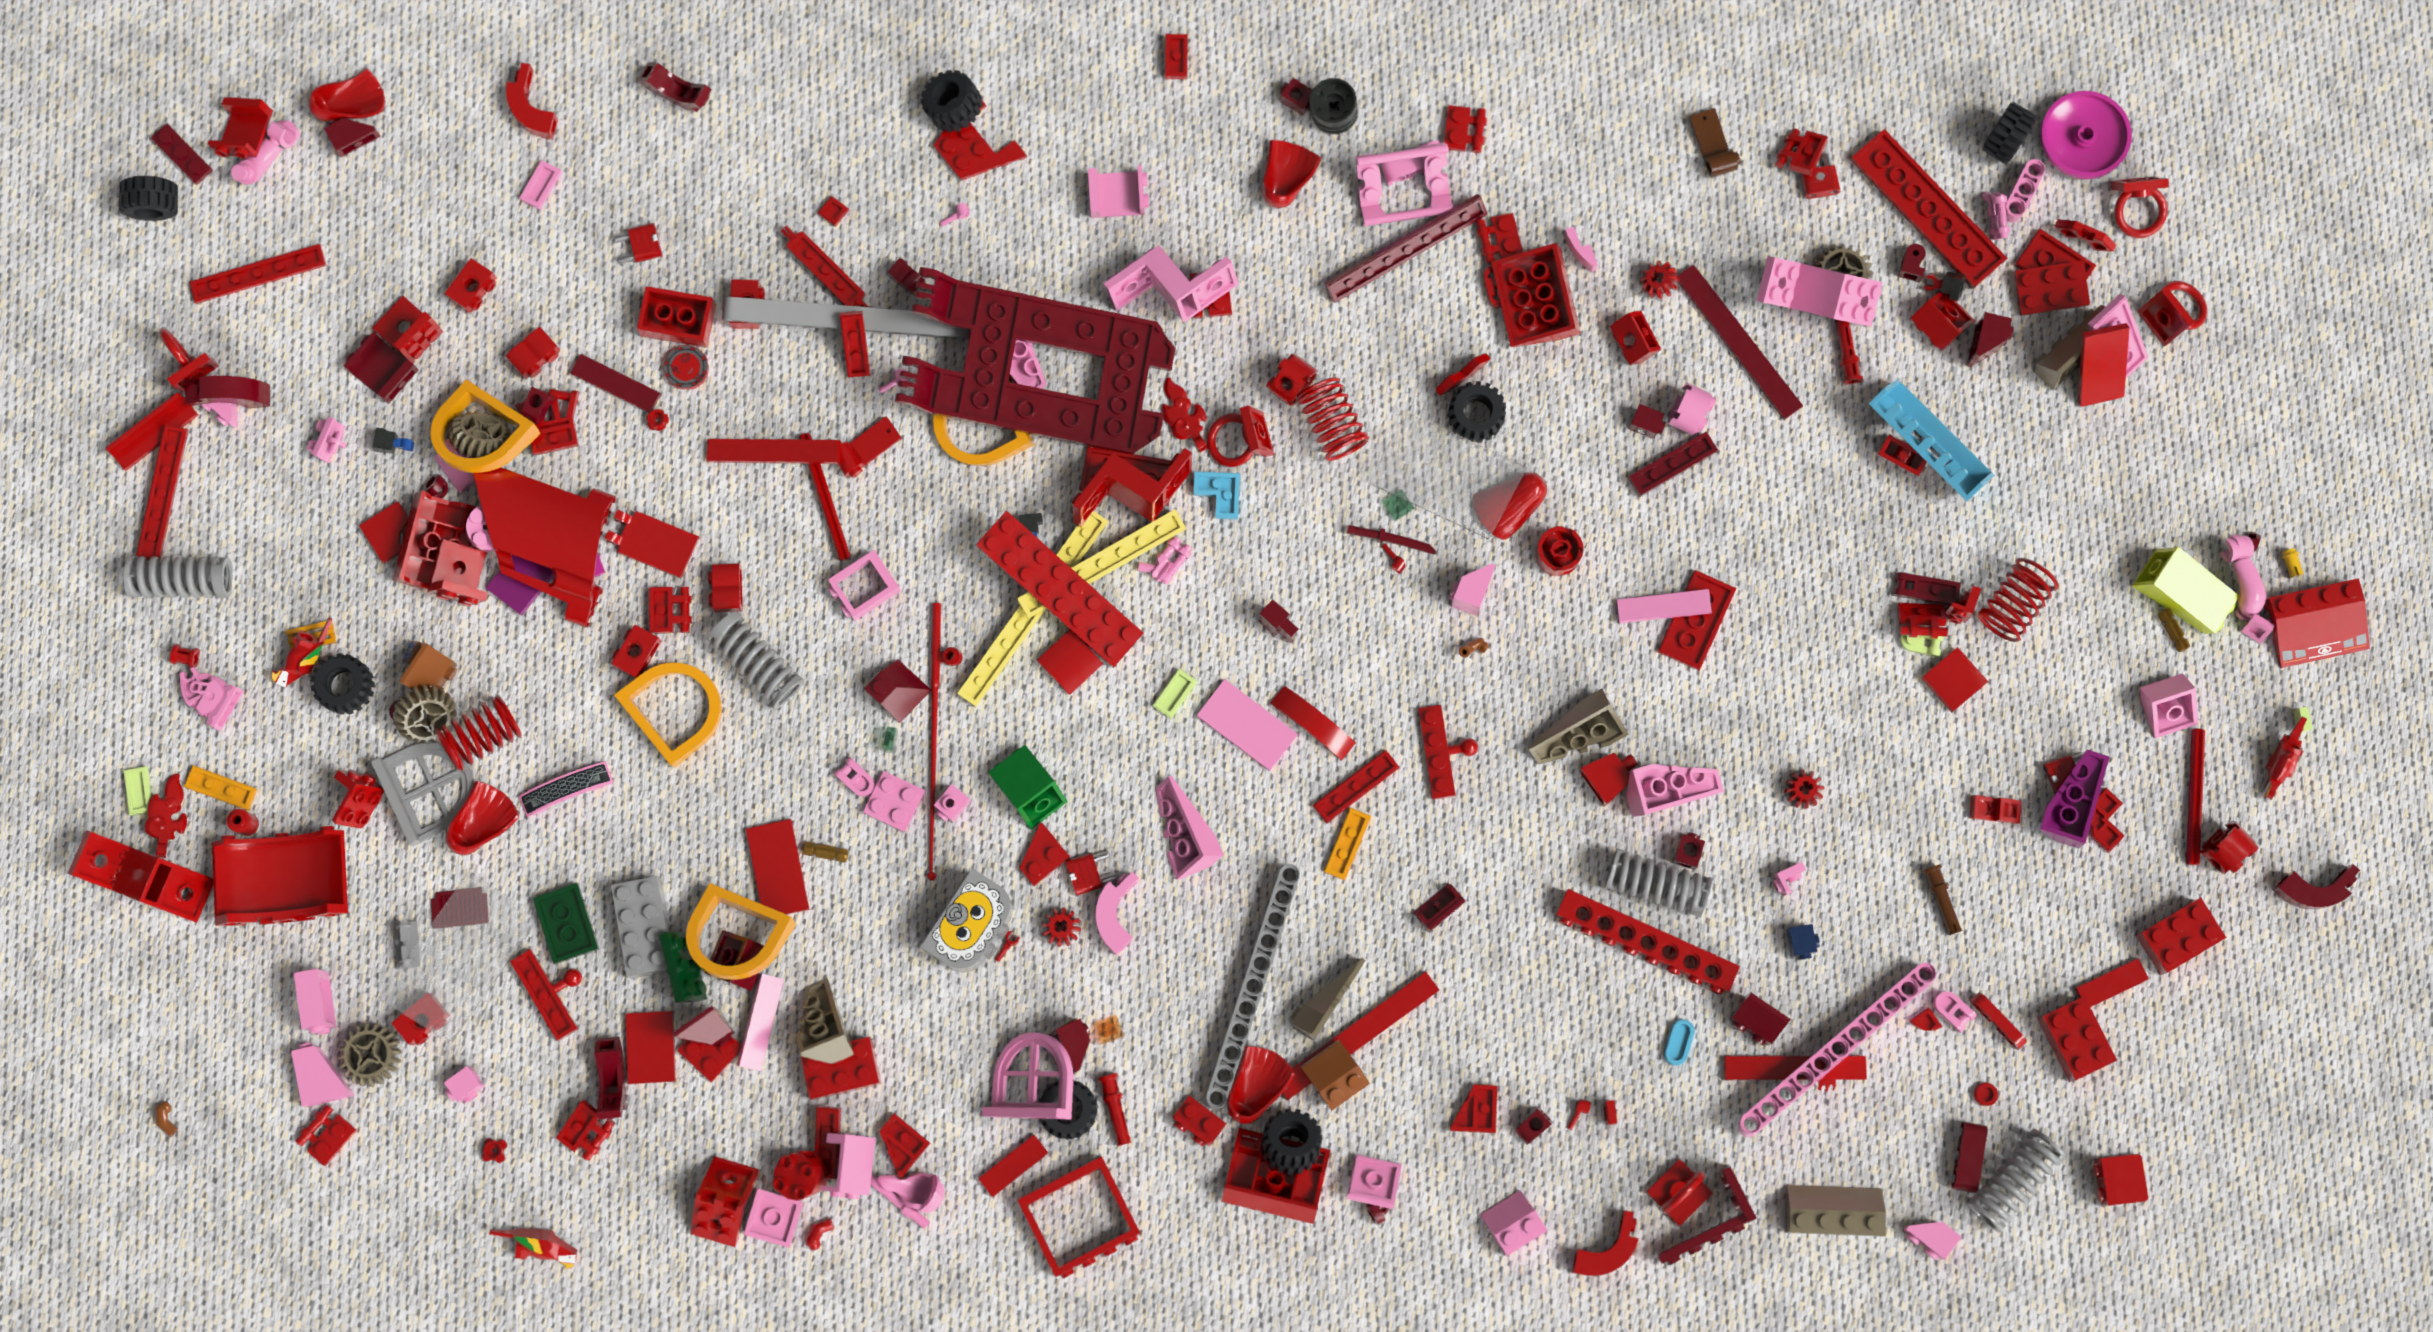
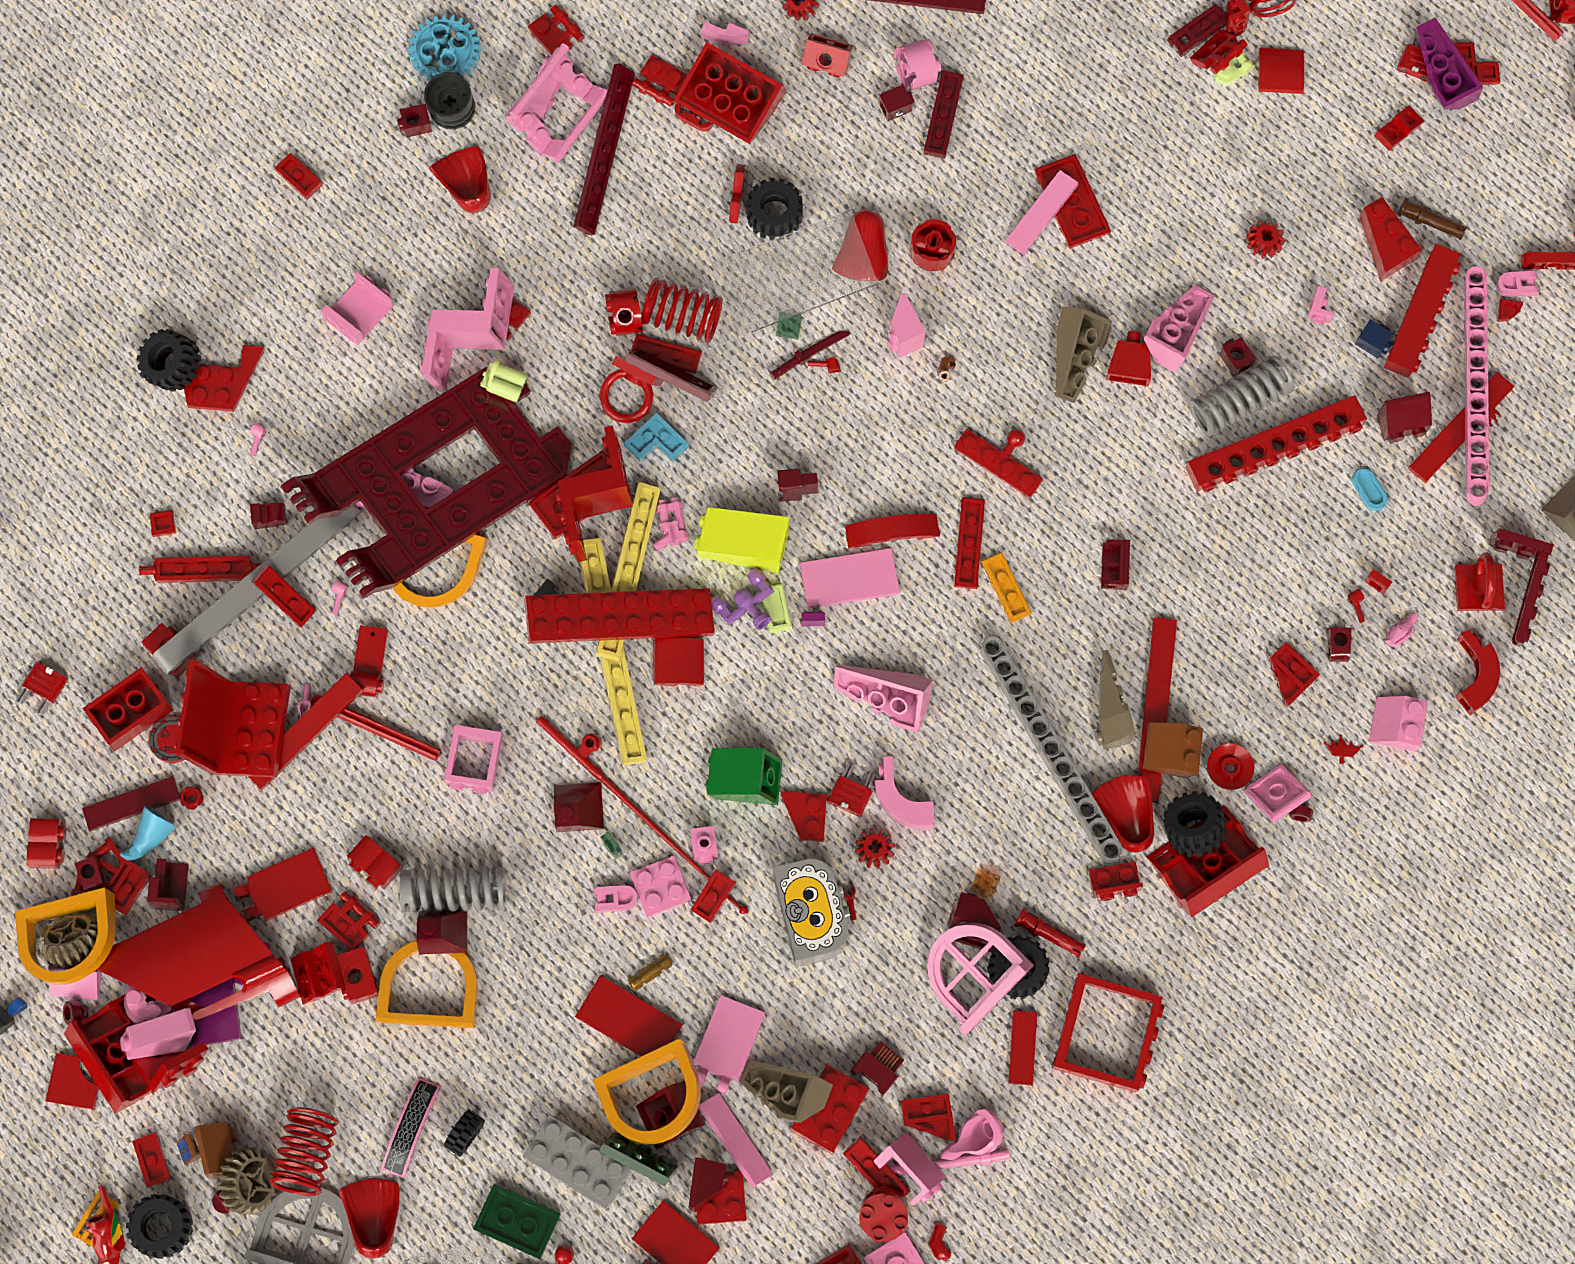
camera: 50 degrees left, 5 degrees down
red piece [1162,377,1208,453] -> none
none -> medium azure hat [120,805,176,860]
none -> bright pink slope [120,1008,196,1060]
none -> red plate [132,1132,172,1188]
none -> dark red panel [147,858,189,911]
none -> red bracket [174,660,291,778]
none -> red slope [290,941,345,1005]
none -> bright pink hand [297,684,312,717]
none -> medium azure gear [408,14,481,81]
none -> dark red slope [417,909,468,955]
none -> black tyre [443,1109,485,1157]
none -> yellowish green piece [480,358,528,403]
none -> dark red tile [624,348,717,402]
none -> red tile [631,334,702,374]
none -> red plate [691,869,737,923]
none -> neon yellow slope [694,507,790,574]
none -> bright pink tile [694,995,765,1095]
none -> medium lavender piece [711,568,775,630]
none -> magenta tile [801,612,825,627]
none -> dark red piece [850,1041,904,1097]
none -> red dish [1207,743,1255,790]
none -> red piece [1324,735,1364,764]
none -> red wedge [1359,197,1422,282]
none -> red brick [1383,243,1461,378]
none -> bright pink piece [1385,613,1418,647]

